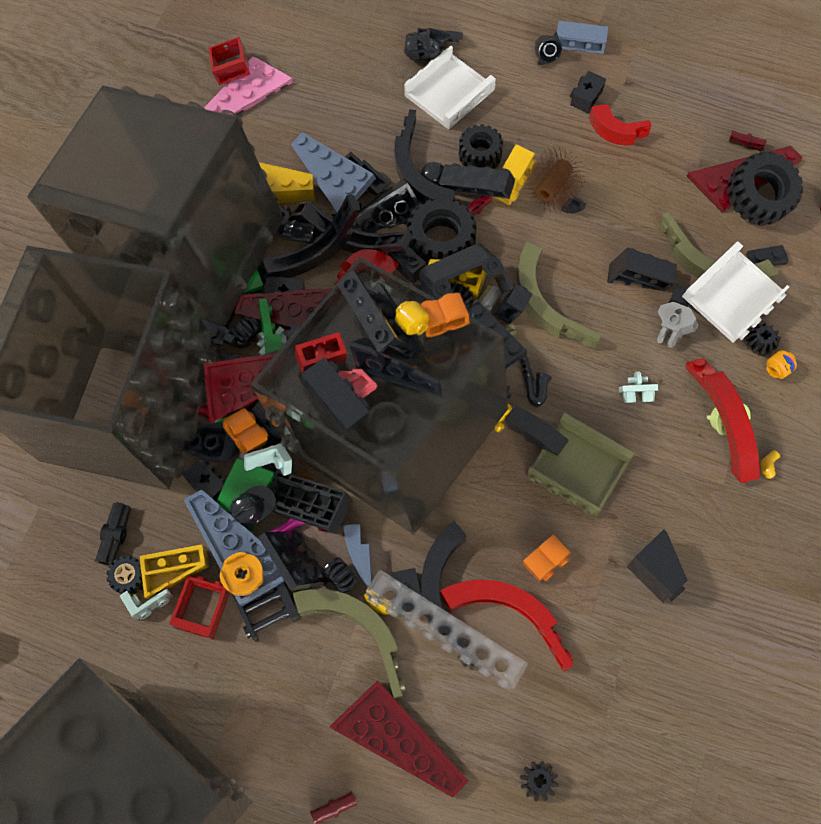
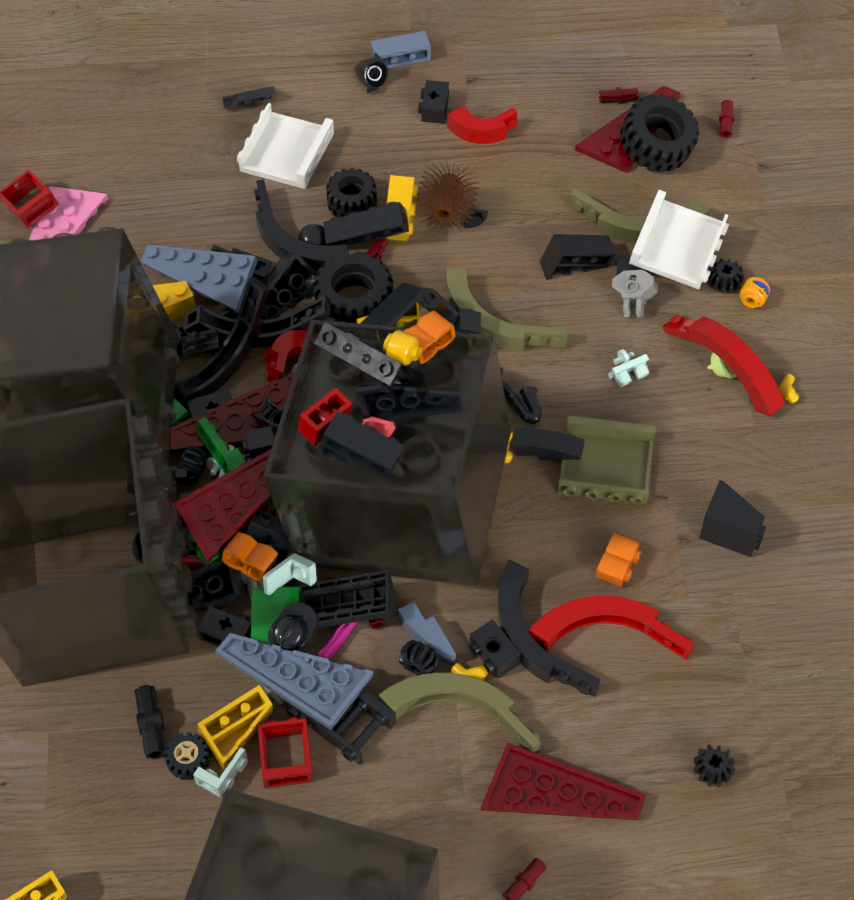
camera: 25 degrees left, 10 degrees down
light orange plate [220,552,264,596] -> none
black plate [258,531,329,591] -> none
clear brick [366,570,528,690] -> none
black helmet [404,28,450,61] -> none
black plate [746,245,789,266] -> none

